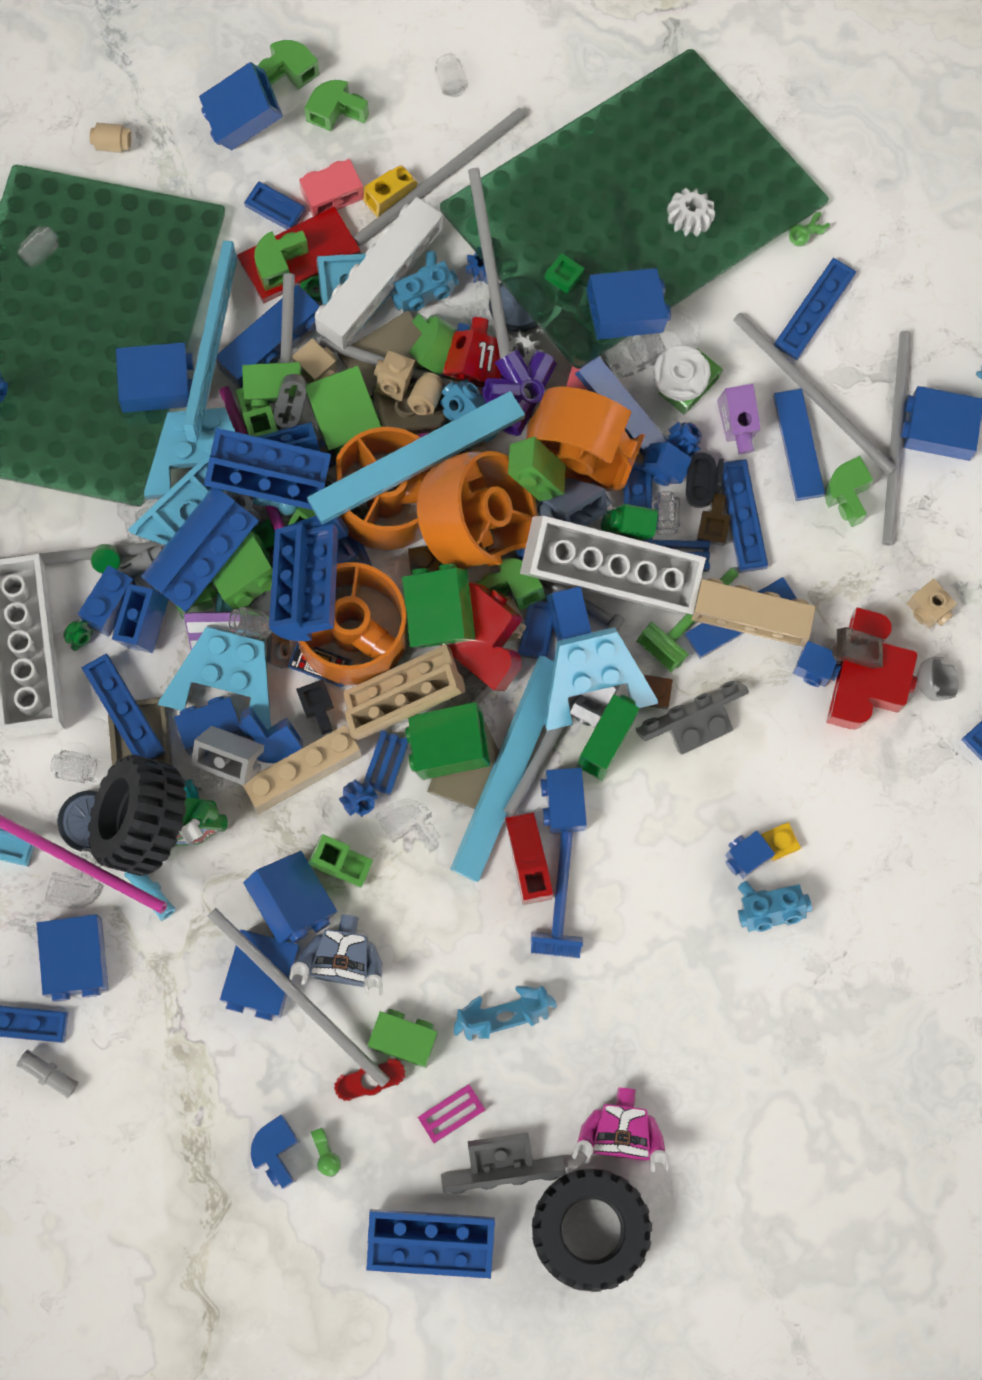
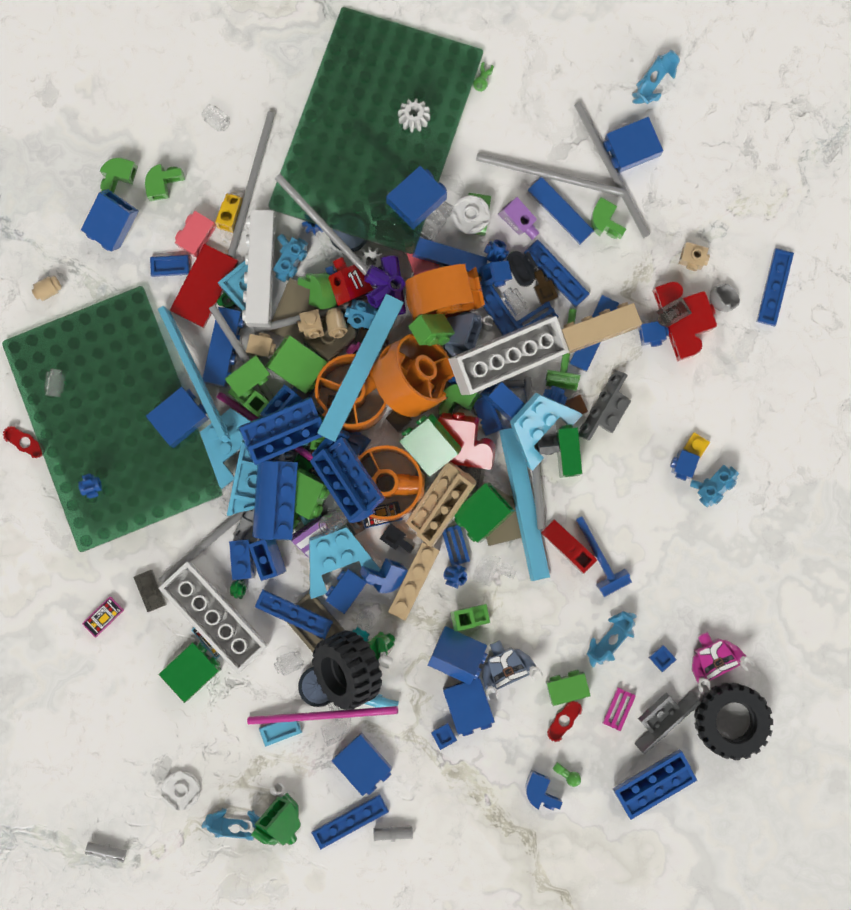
camera: 25 degrees left, 10 degrees up
green tile [91,544,121,574] -> none
light grey brick [191,726,265,785] -> none
light grey piece [207,908,390,1087] -> none
bright green brick [255,230,309,291] -> none
dark grey beam [274,374,306,428] -> none
blue brick [540,768,587,834] -> none
green tile [544,253,585,294] -> none
green brick [601,503,658,541] -> none
blue tile [774,257,857,360] -> none
none -> blue plate [431,723,457,750]
none -> blue gear [543,386,568,405]
none -> blue plate [648,645,677,672]

